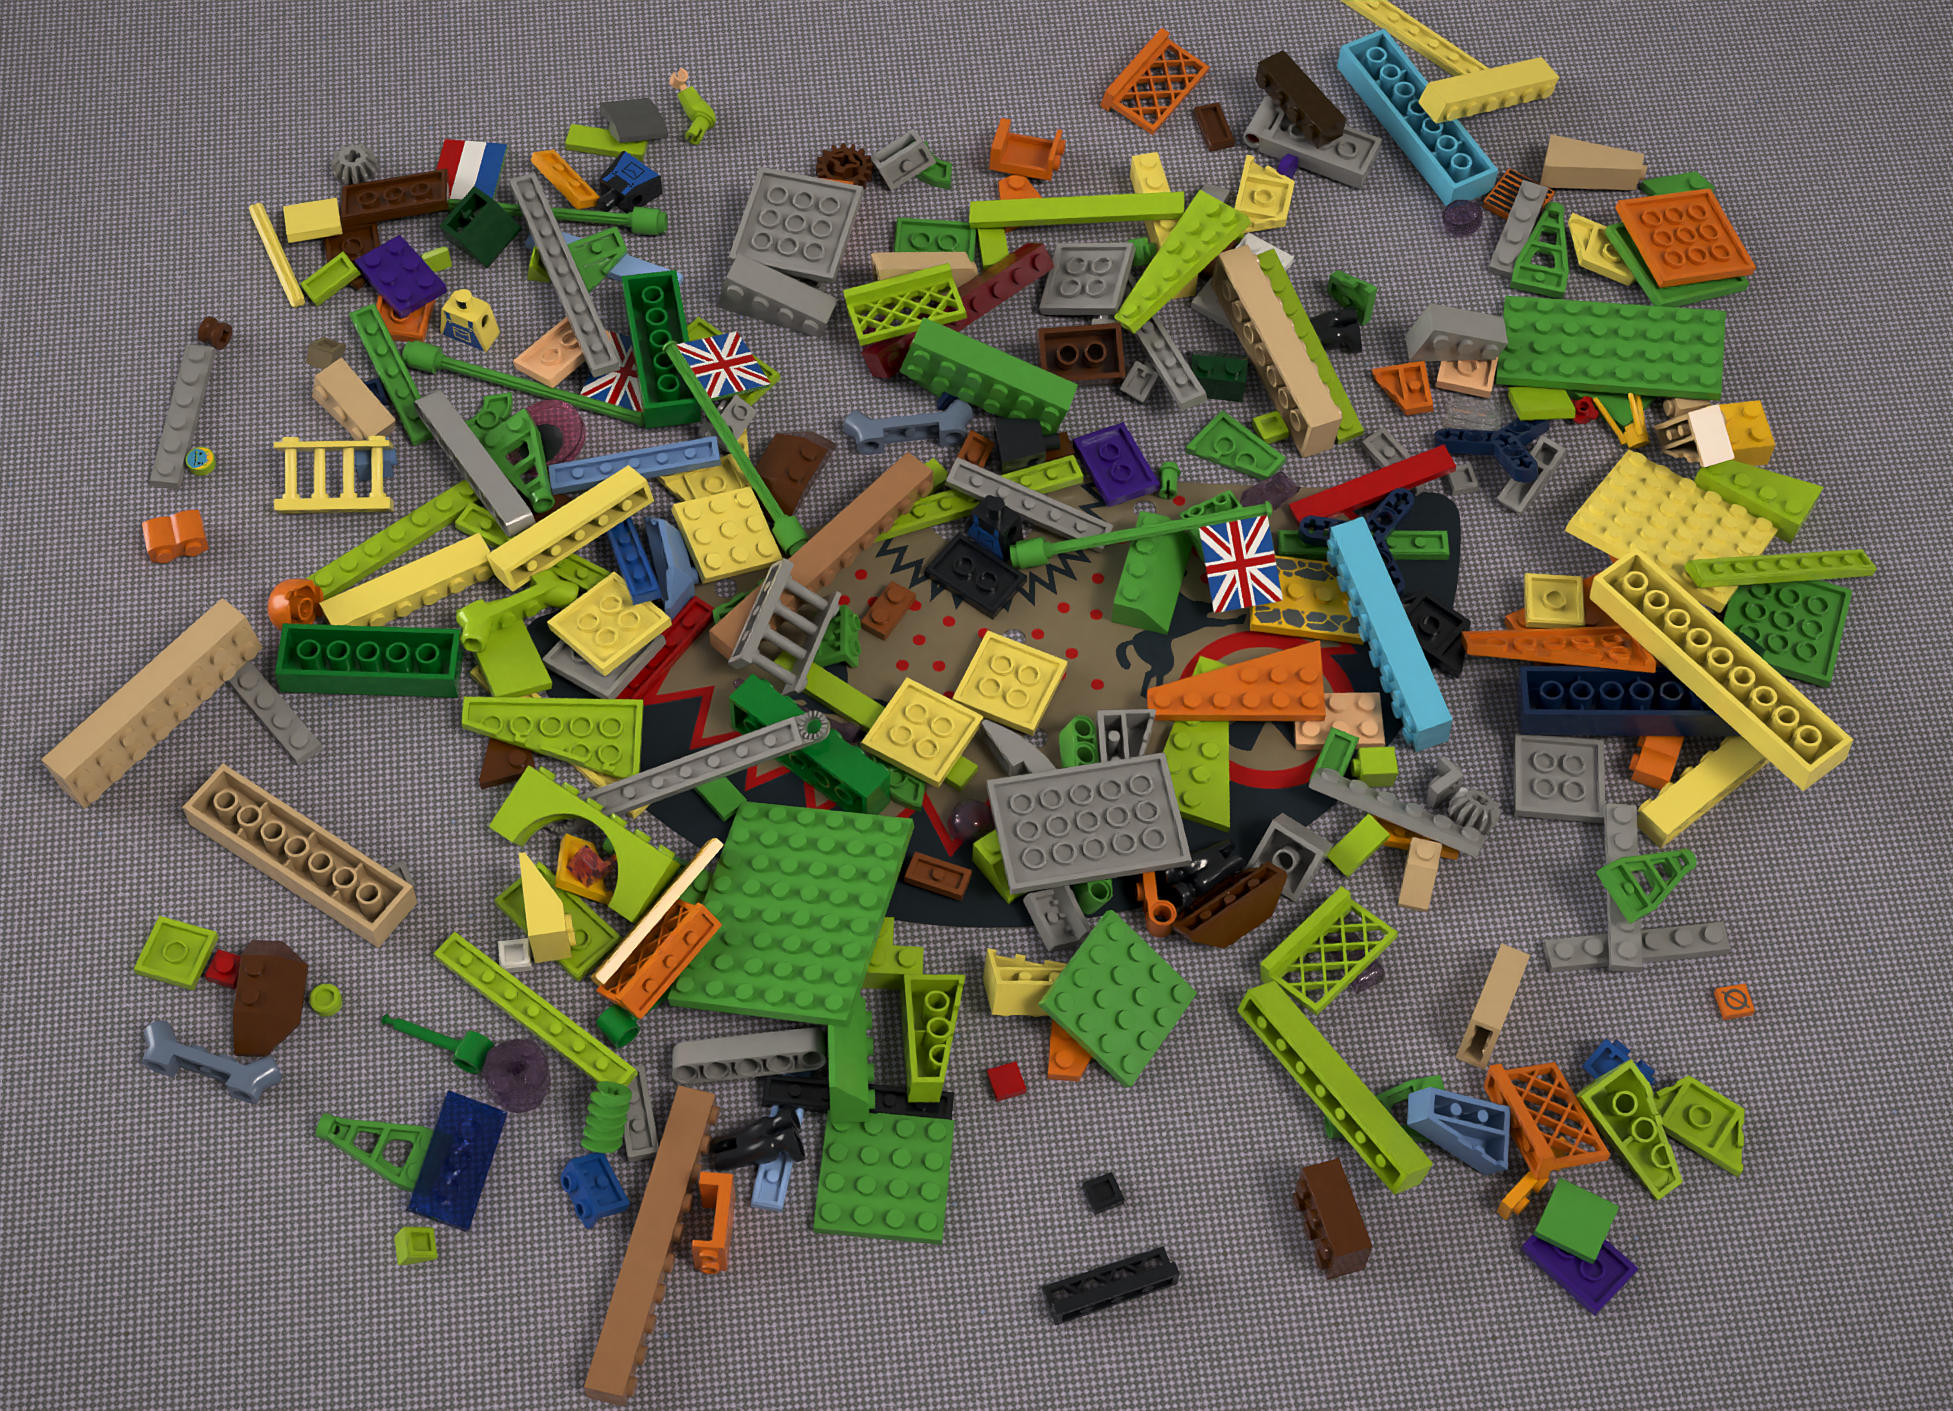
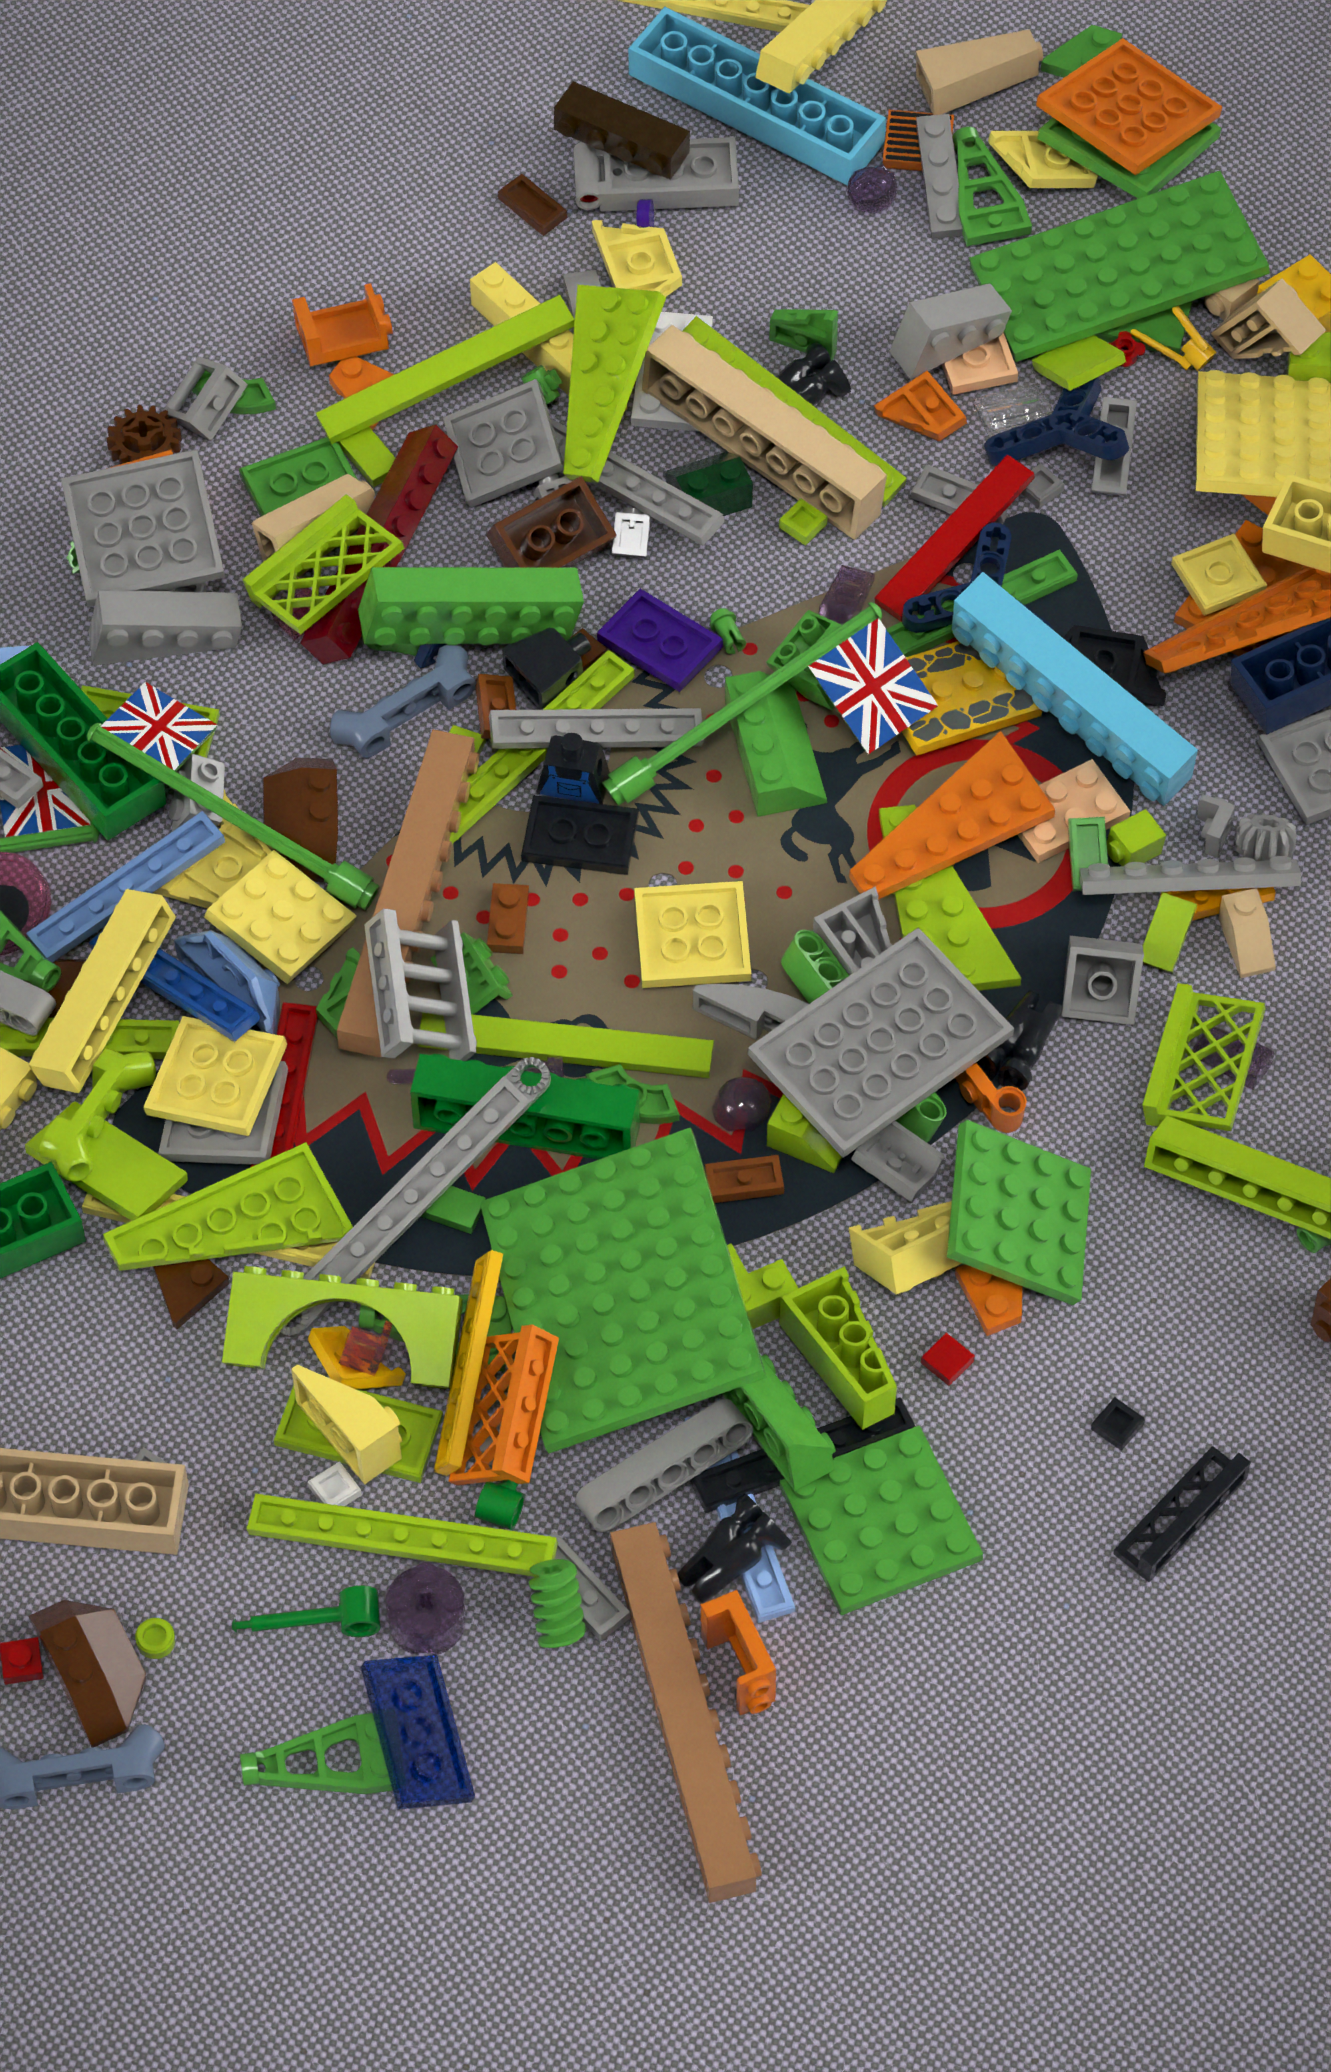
camera: 25 degrees left, 0 degrees up
lime slope [394,1227,438,1265] -> none
blue bracket [560,1152,630,1229] -> none
light yellow plate [861,677,984,788] -> none
orange fence [1100,28,1210,135] -> none
reddish brown wedge [1173,861,1288,949] -> none
bright green wing [1185,410,1286,482] -> none

